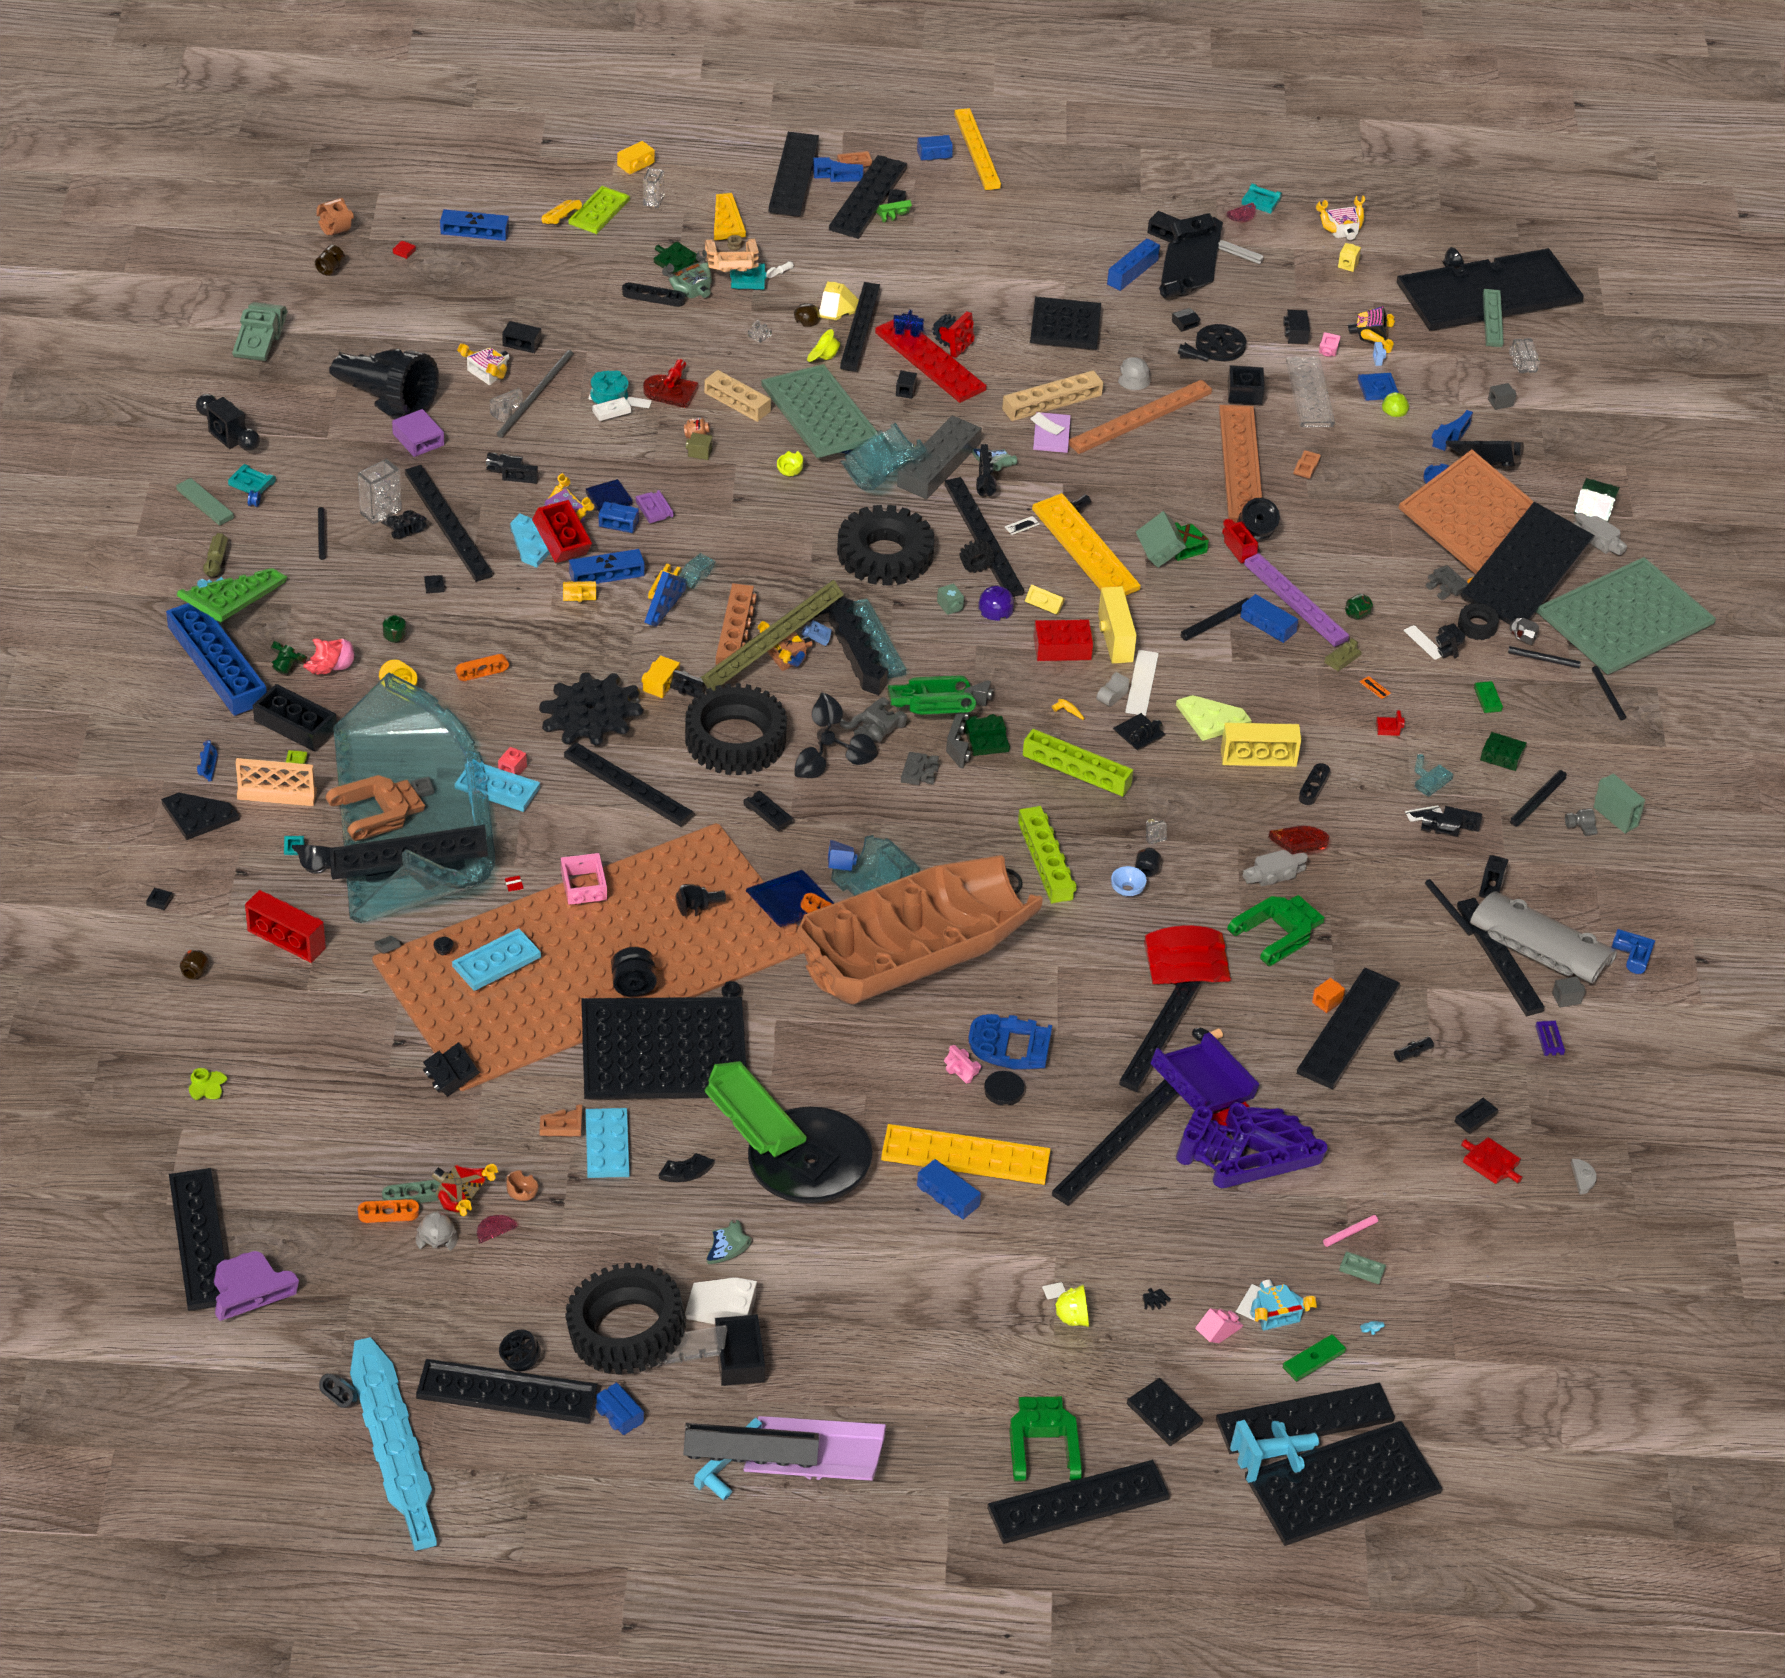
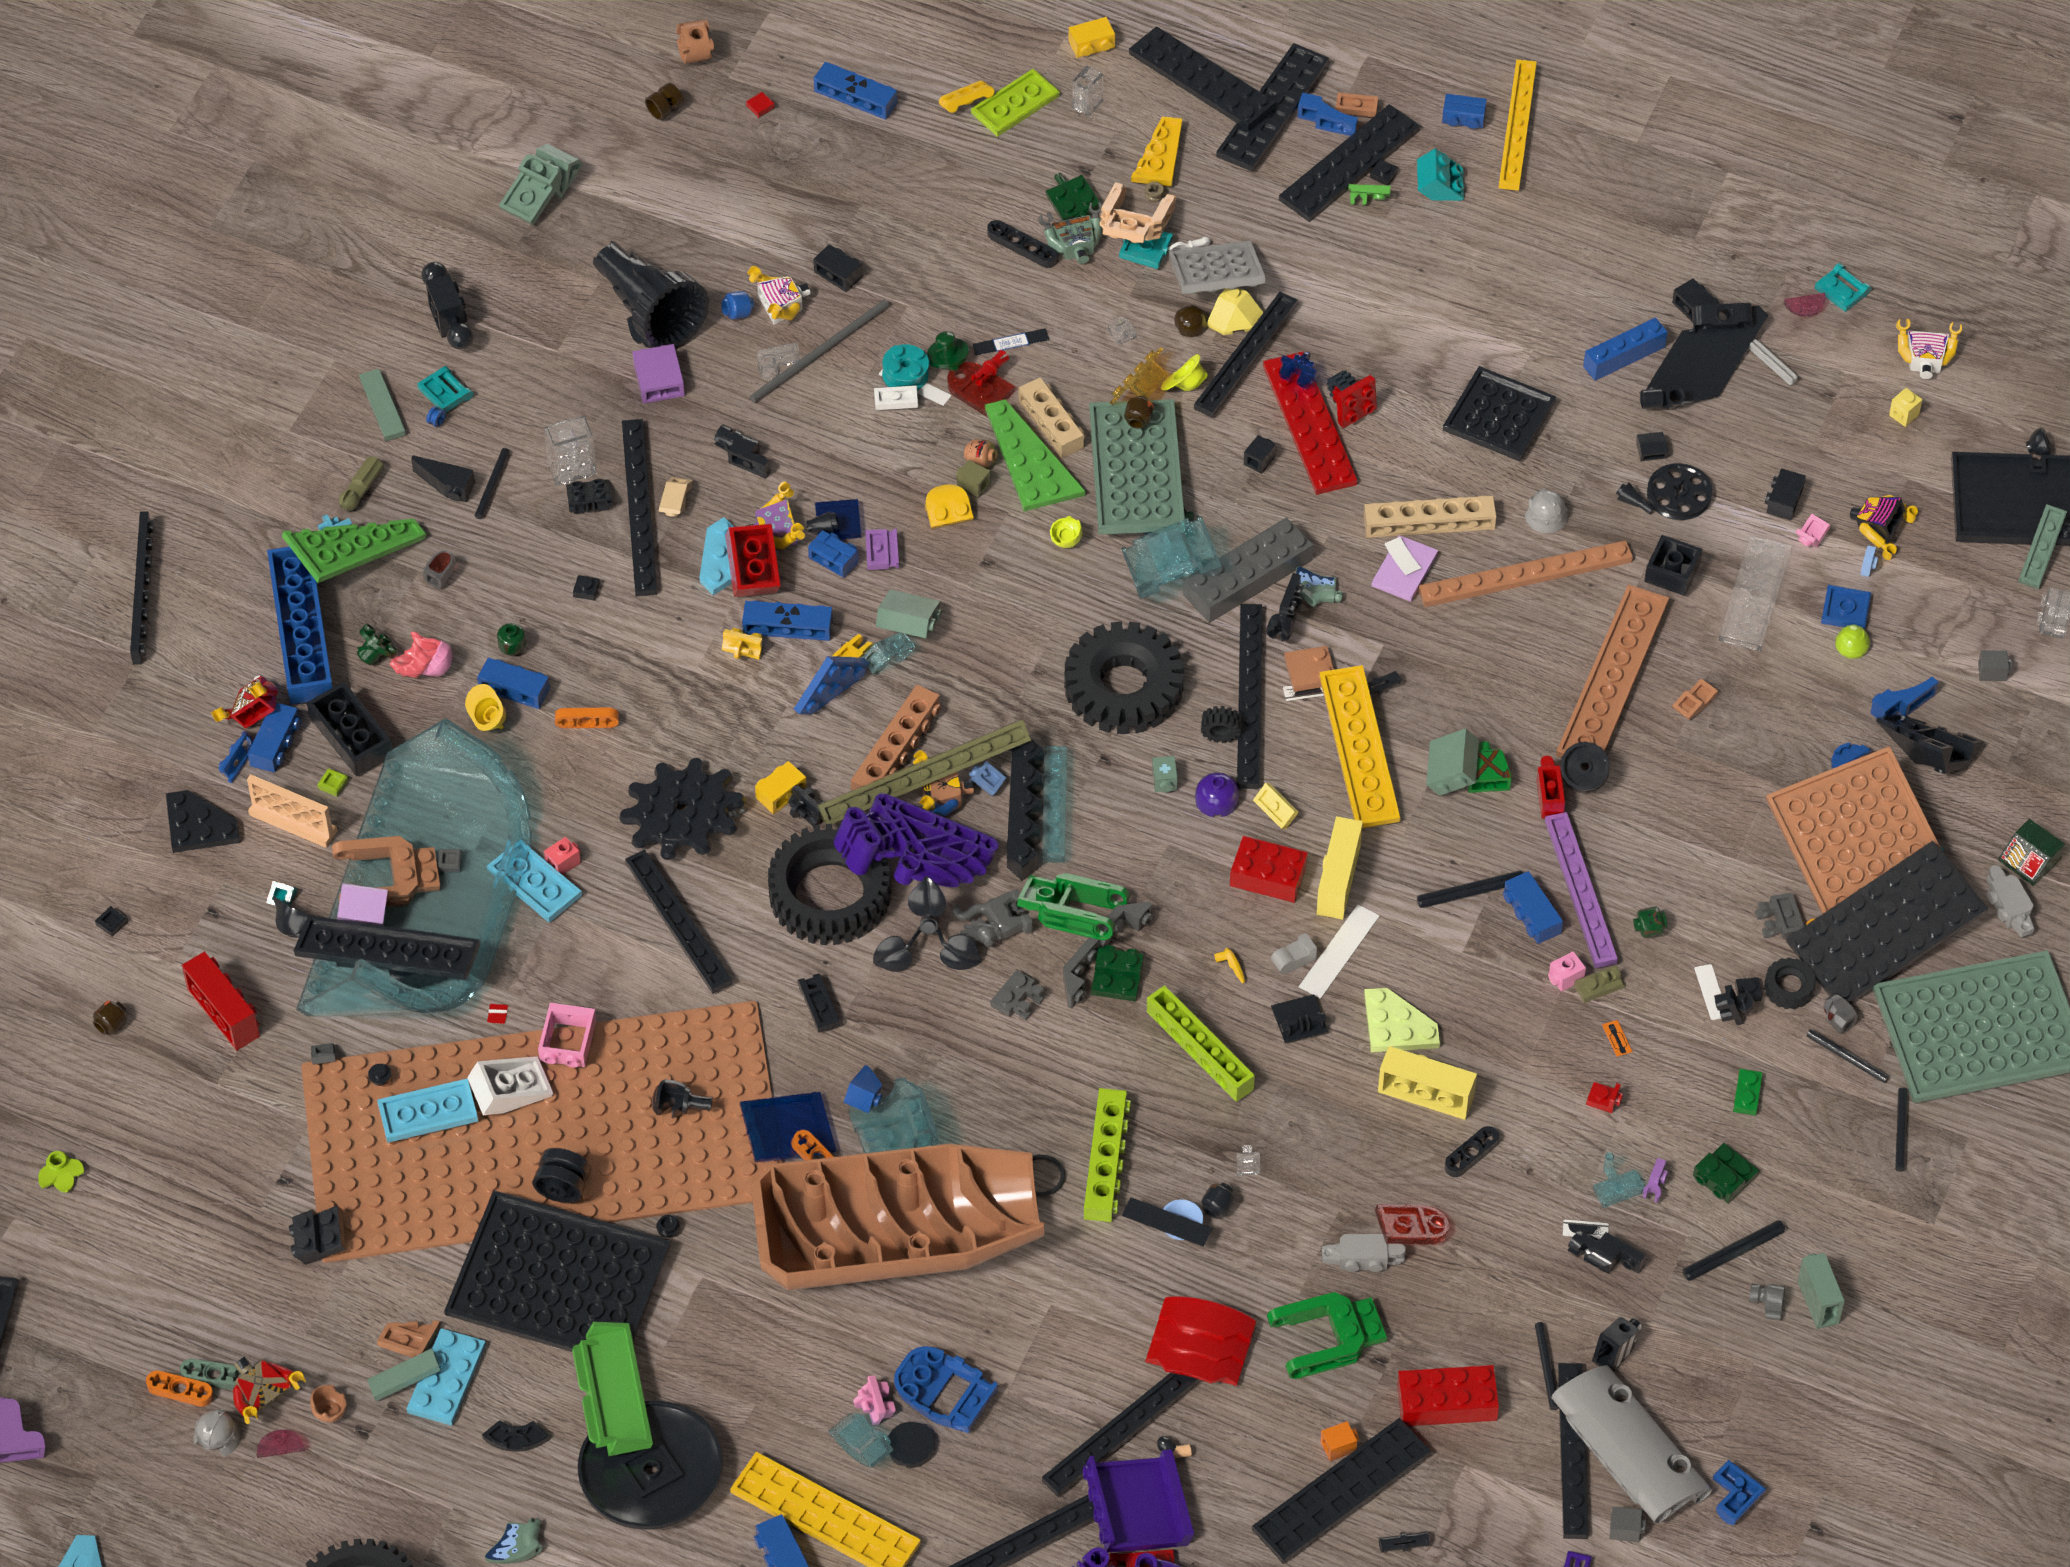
camera: 25 degrees right, 10 degrees up
none -> black plate [130,511,154,665]
none -> red torso [211,676,278,729]
none -> blue brick [248,703,301,773]
none -> lavender slope [337,883,388,926]
none -> sand green tile [367,1349,441,1401]
none -> black slope [411,455,475,502]
none -> flat silver rock [423,551,456,589]
none -> white slope [467,1056,554,1115]
none -> blue brick [477,657,550,709]
none -> tan slope [659,477,693,516]
none -> blue head [721,291,754,320]
none -> black cone [806,511,839,533]
none -> clear light blue brick [828,1413,893,1468]
none -> dark purple beam [833,793,998,887]
none -> sand green brick [876,589,942,638]
none -> yellow slope [925,484,973,529]
none -> dark green plate [927,331,969,371]
none -> sticker [972,328,1050,356]
none -> bright green wing [985,400,1085,512]
none -> clear yellow bracket [1109,347,1169,405]
none -> black sticker [1122,1197,1213,1247]
none -> dark brown head [1124,396,1154,429]
none -> black plate [1129,26,1276,131]
none -> light grey plate [1169,241,1265,295]
none -> nougat plate [1284,646,1334,692]
none -> red brick [1397,1365,1499,1426]
none -> teal slope [1417,148,1464,201]
none -> bright pink brick [1548,951,1586,992]
none -> medium lavender plate [1643,1158,1668,1202]

